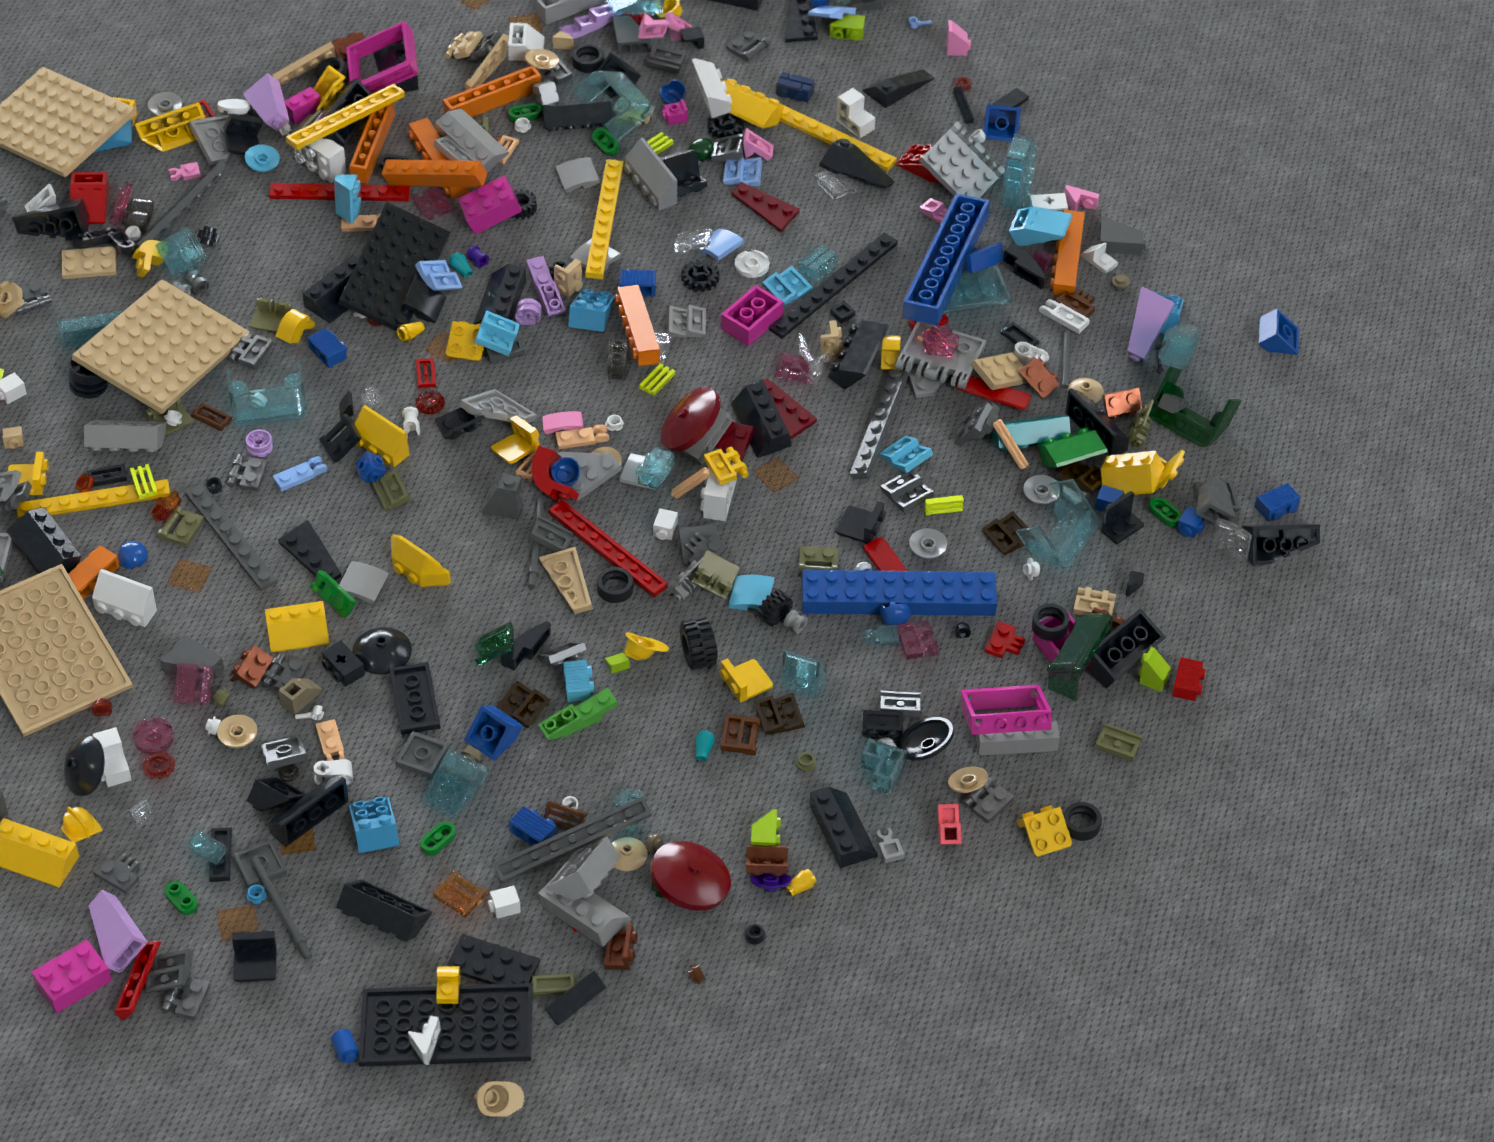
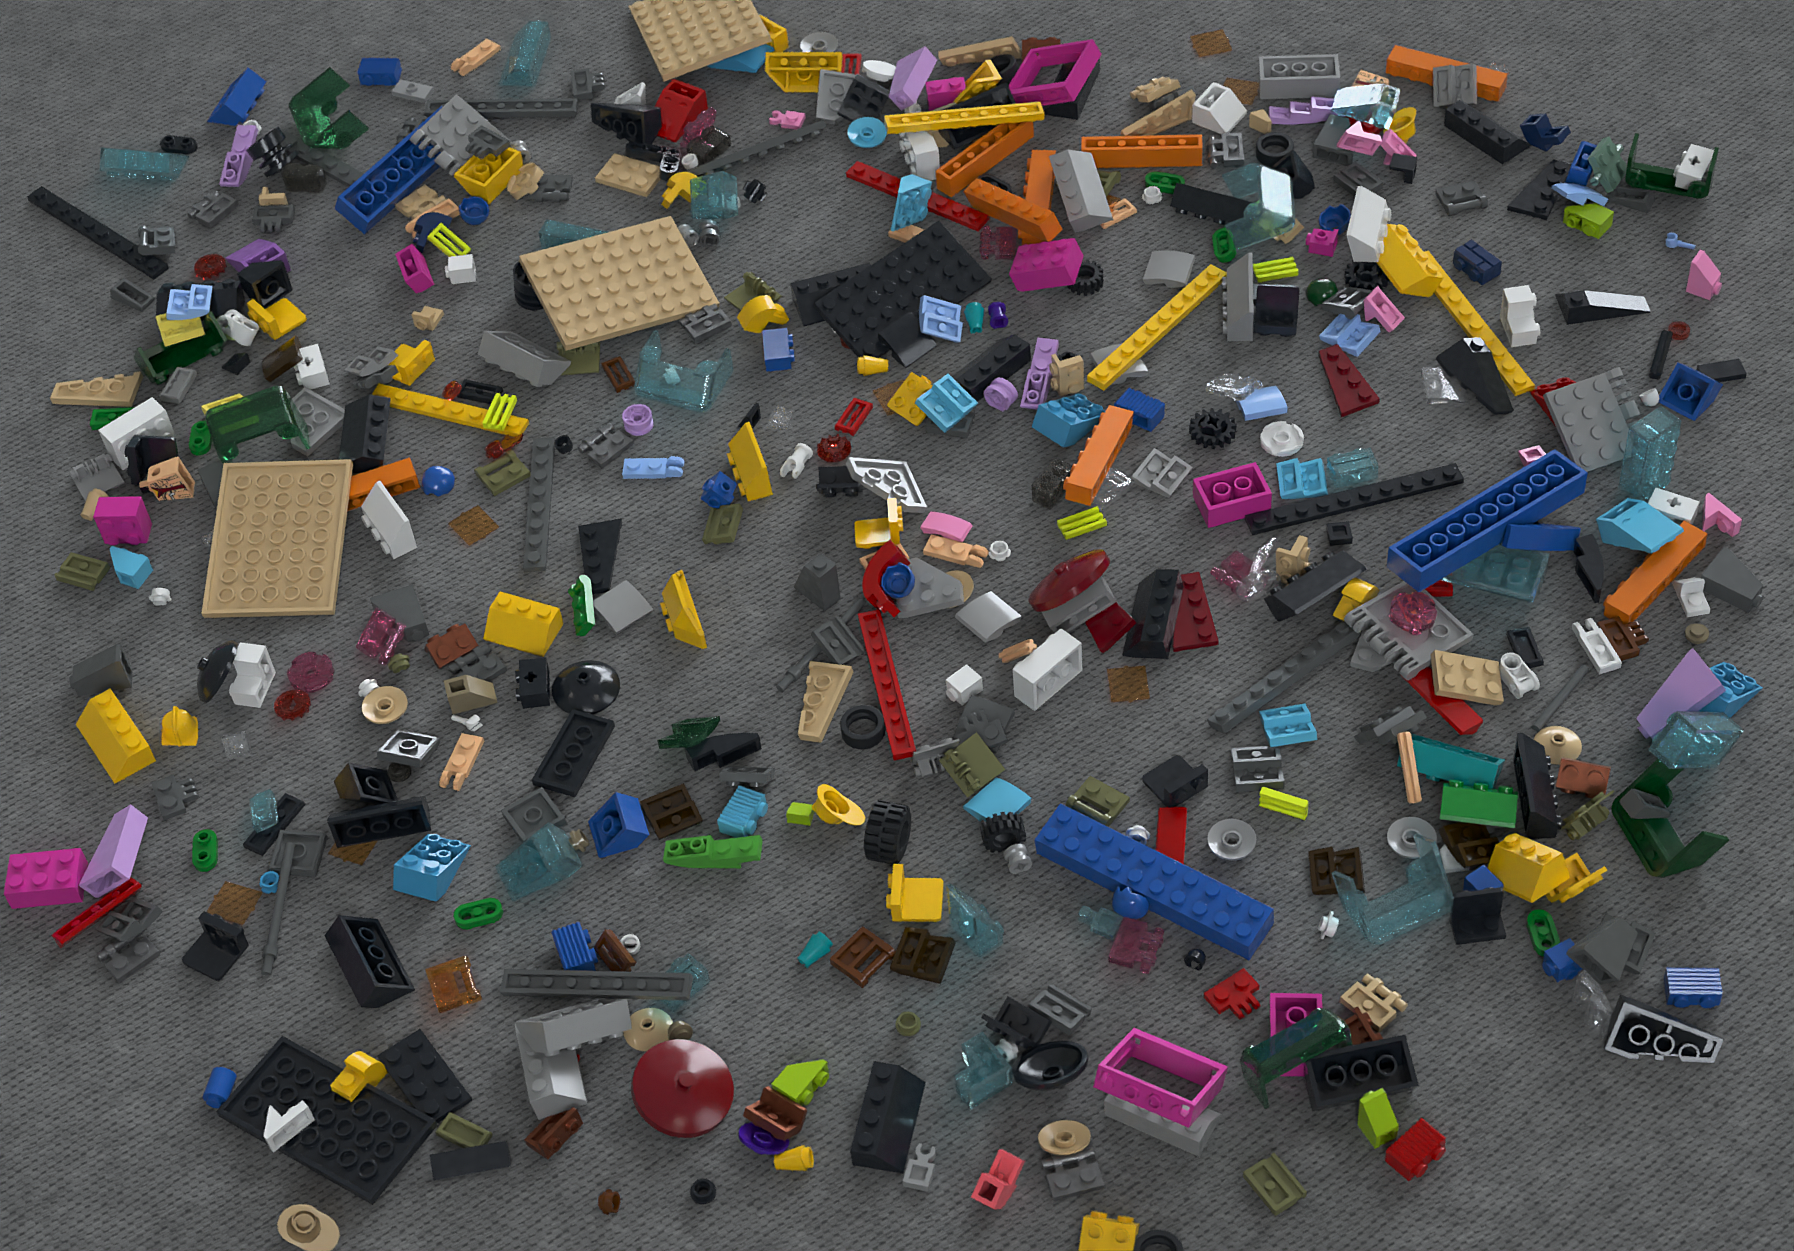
camera: 40 degrees right, 0 degrees up
clear red tile [92,699,113,716] -> none
white plate [164,410,182,426] -> none
white piece [313,759,353,786] -> none
black plate [319,414,362,463] -> none
light grey plate [433,136,476,161] -> none
white brick [488,886,521,919] -> none
tan dish [525,49,559,70] -> none
brick [532,81,559,107] -> none
clear light blue brick [636,447,674,490] -> none
yellow plate [704,447,749,485] -> none
copper bracket [1018,357,1059,399] -> none
black tyre [1032,603,1070,641] -> none
clear pink tile [1033,249,1053,273] -> none
black slope [1125,571,1145,596] -> none

